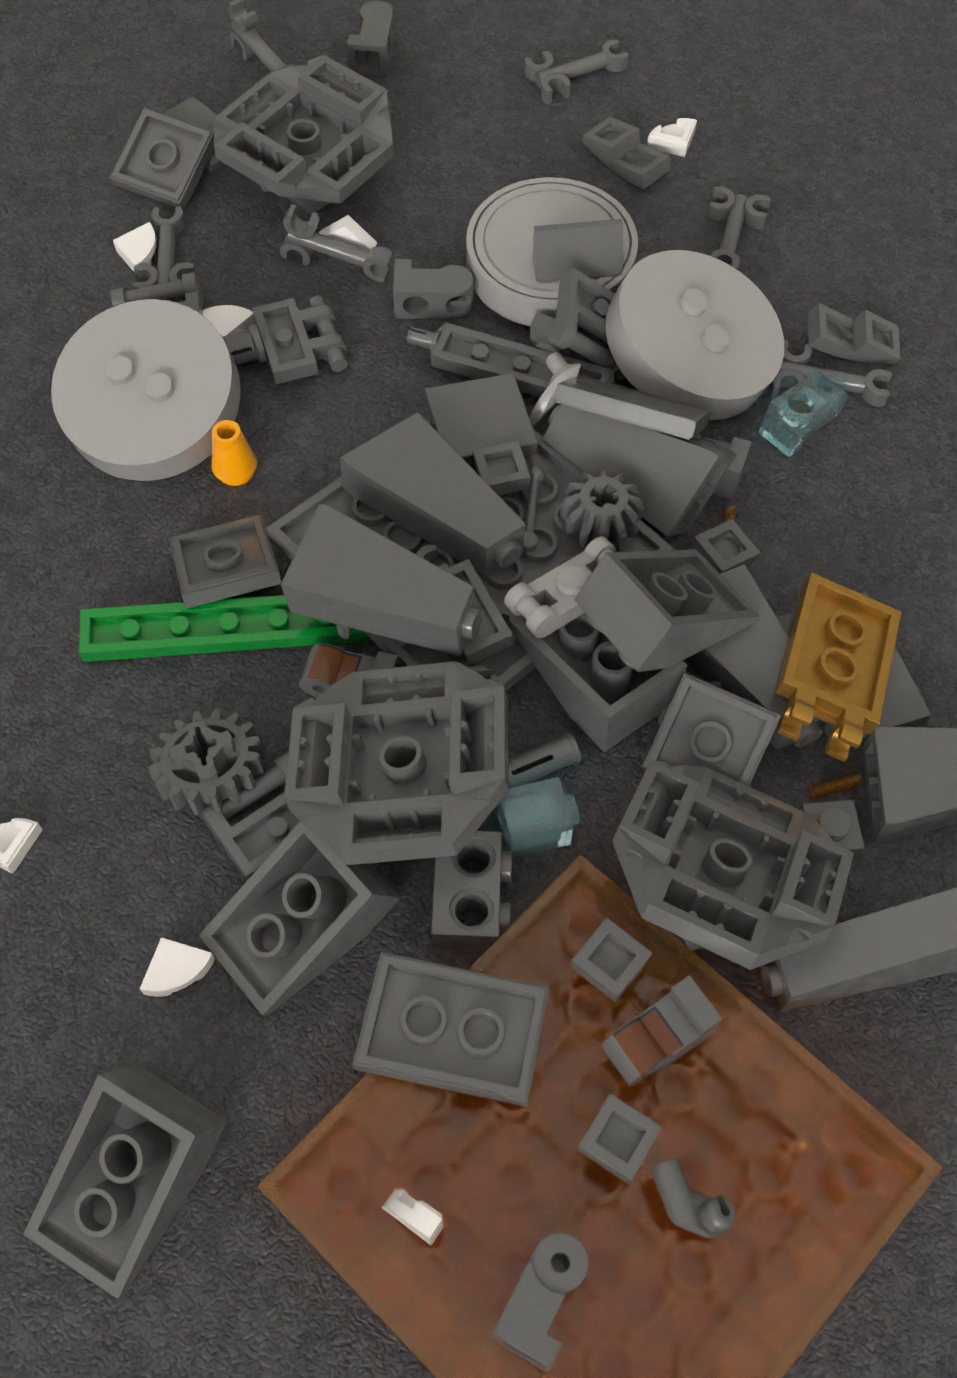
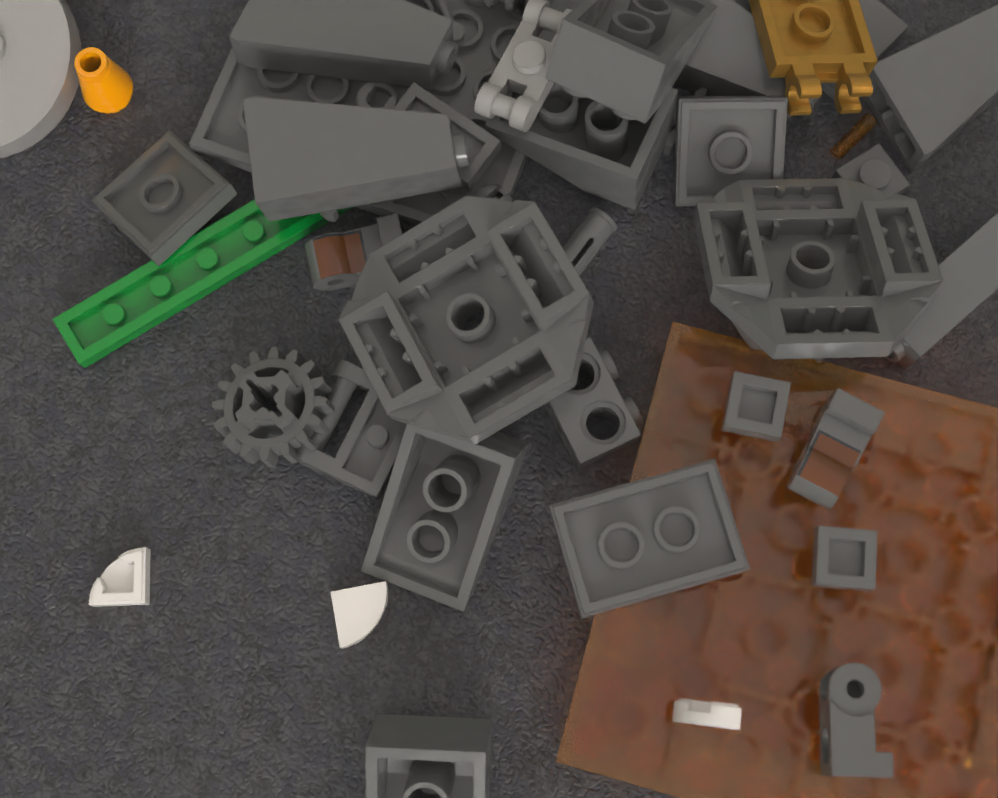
camera: 25 degrees left, 15 degrees up
clear light blue brick [497,777,580,858] -> none
dark grey arm [650,1158,736,1238] -> none

